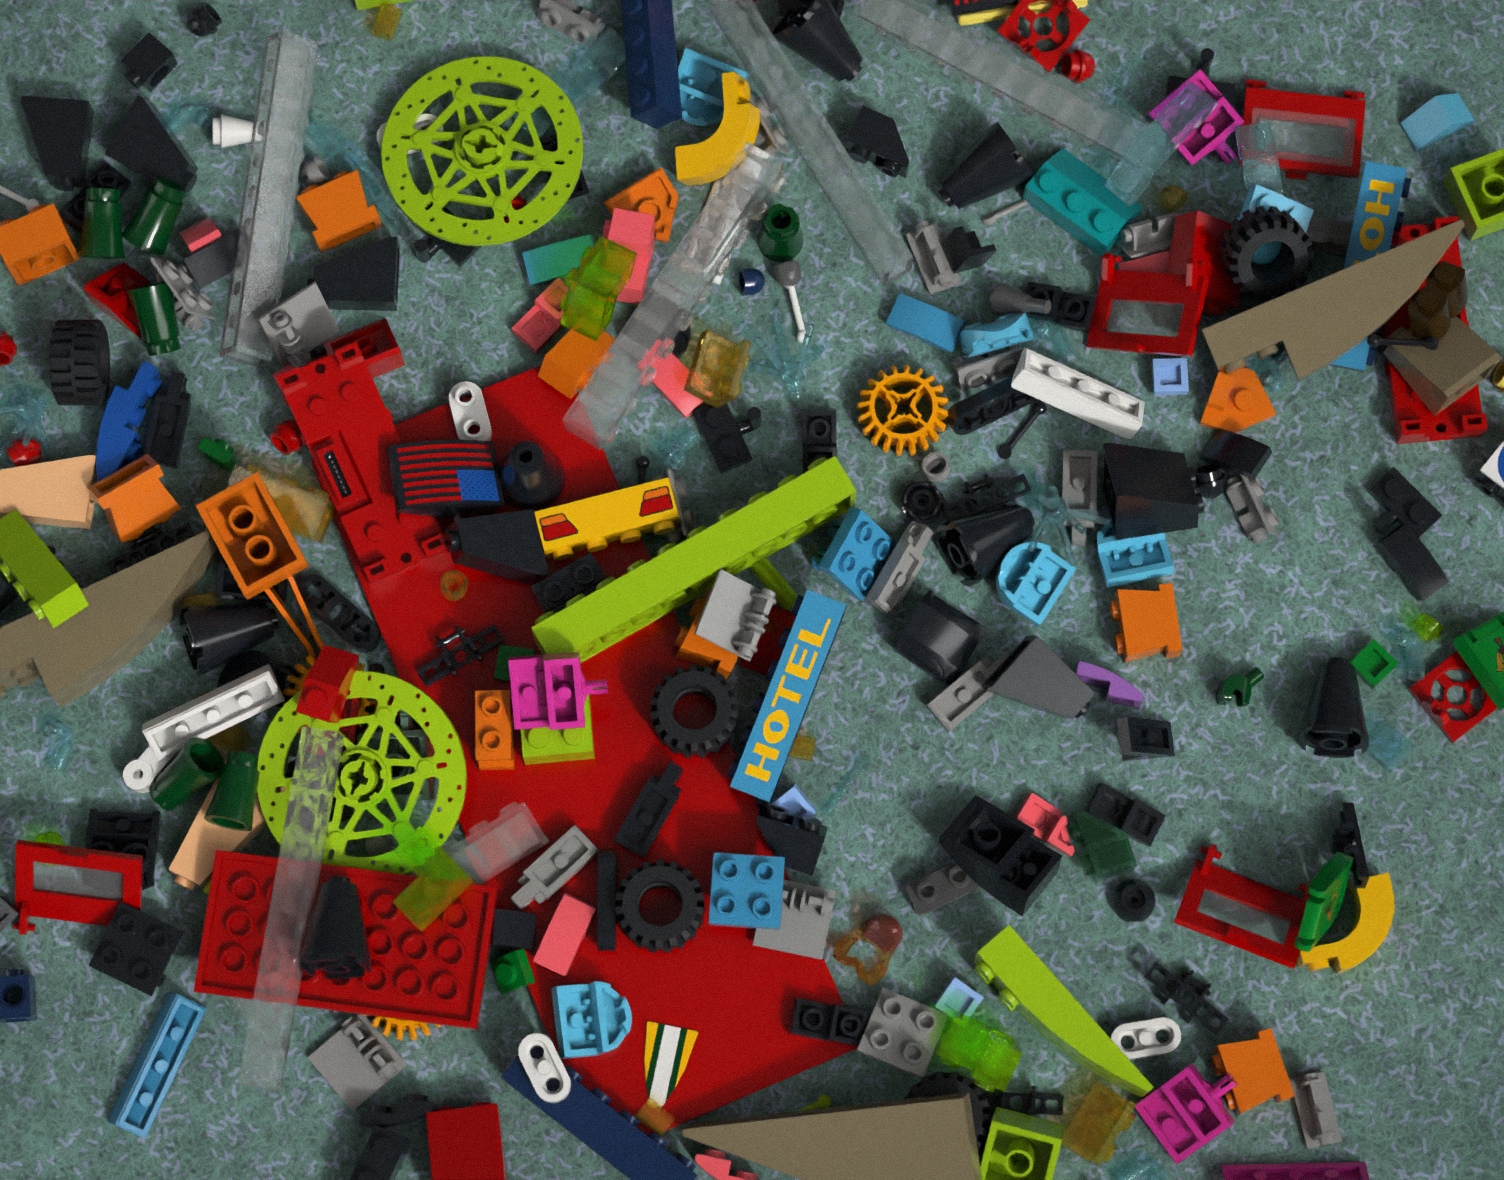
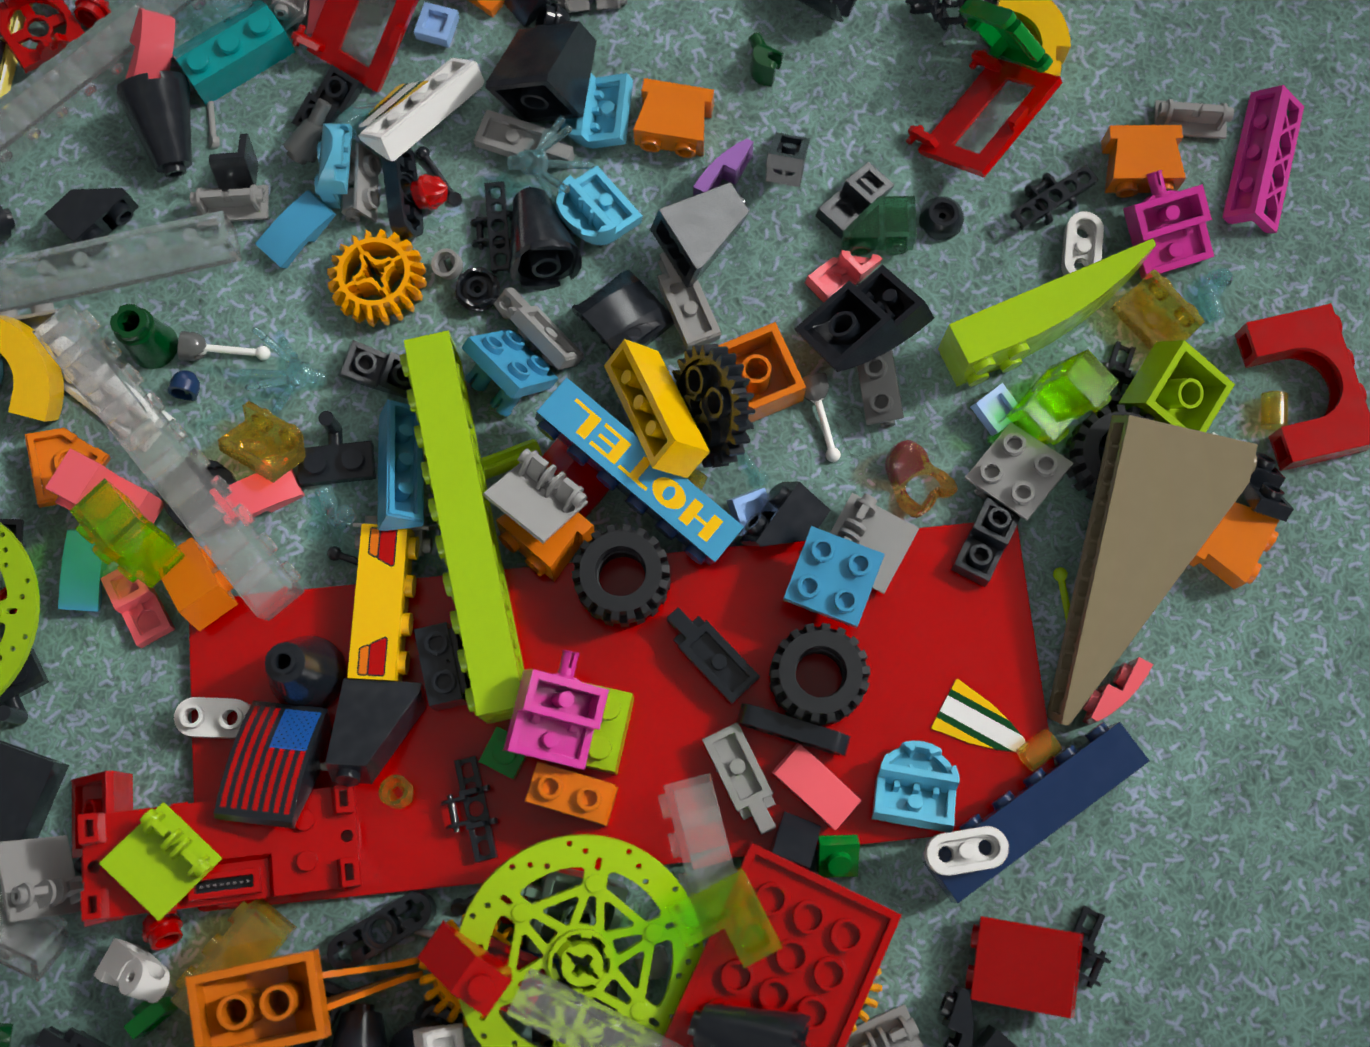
camera: 70 degrees left, 0 degrees up
none -> white leg [94,938,170,1003]
none -> lime hinge [99,802,223,921]
none -> coral slope [125,8,175,79]
none -> sticker [359,80,429,127]
none -> dark azure slope [377,399,424,531]
none -> red plate [411,174,448,210]
none -> yellow brick [604,339,710,478]
none -> black gear [672,344,755,468]
none -> orange brick [719,322,806,422]
none -> hinge [802,373,841,462]

